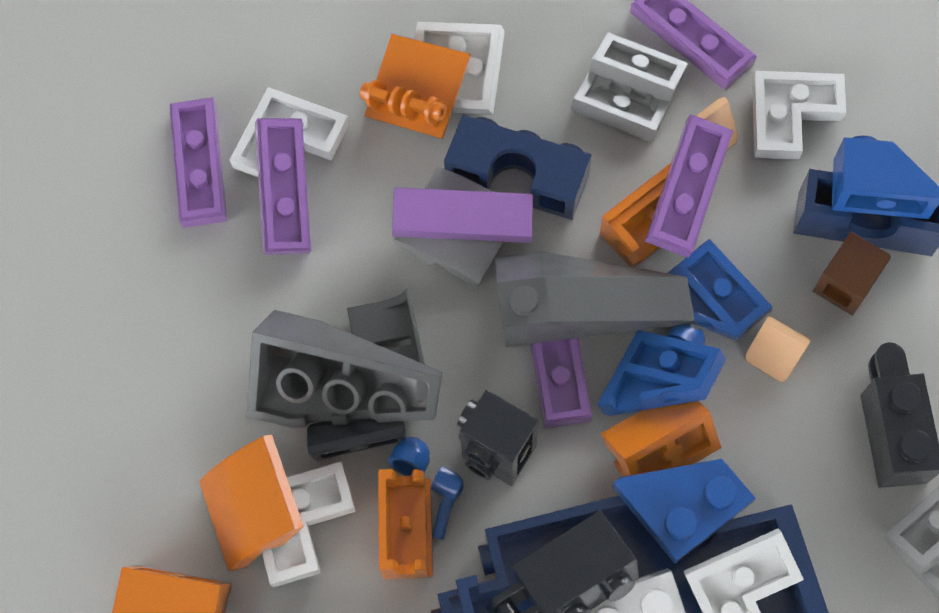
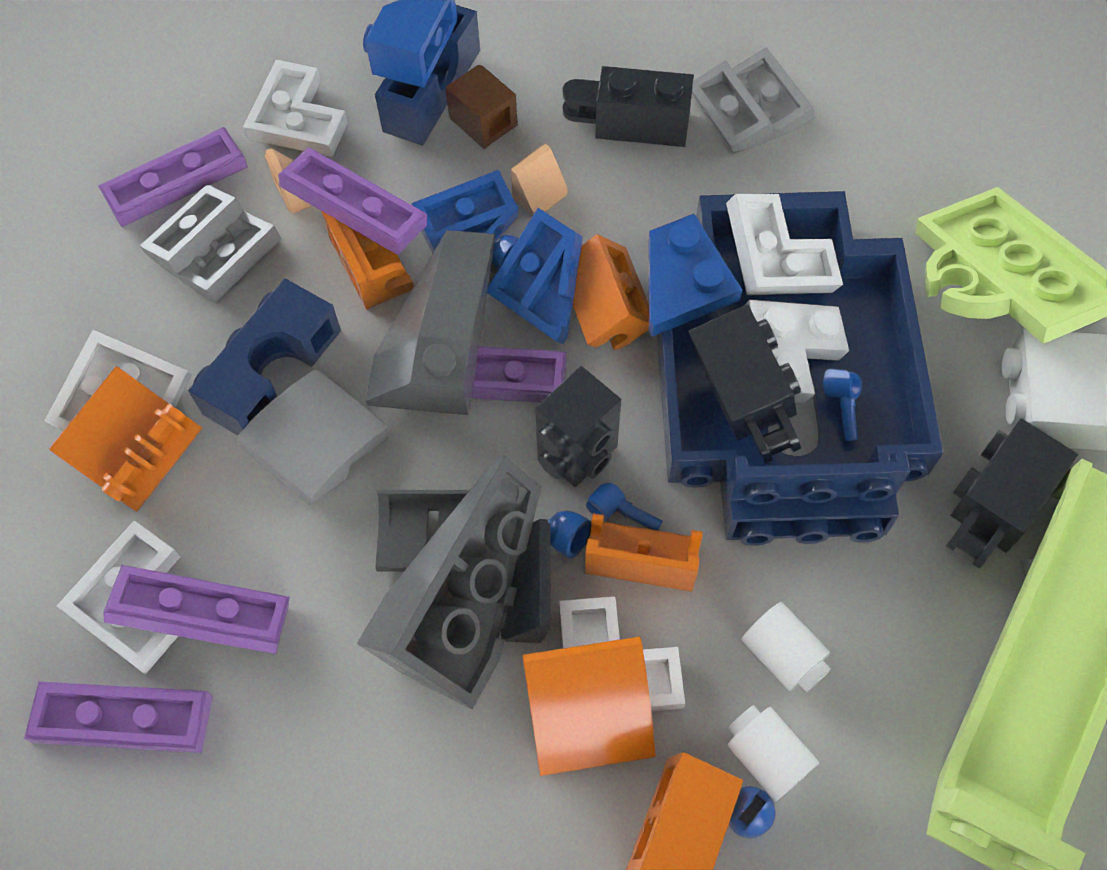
camera: 80 degrees left, 5 degrees down
medium lavender tile [392,187,533,243] -> none

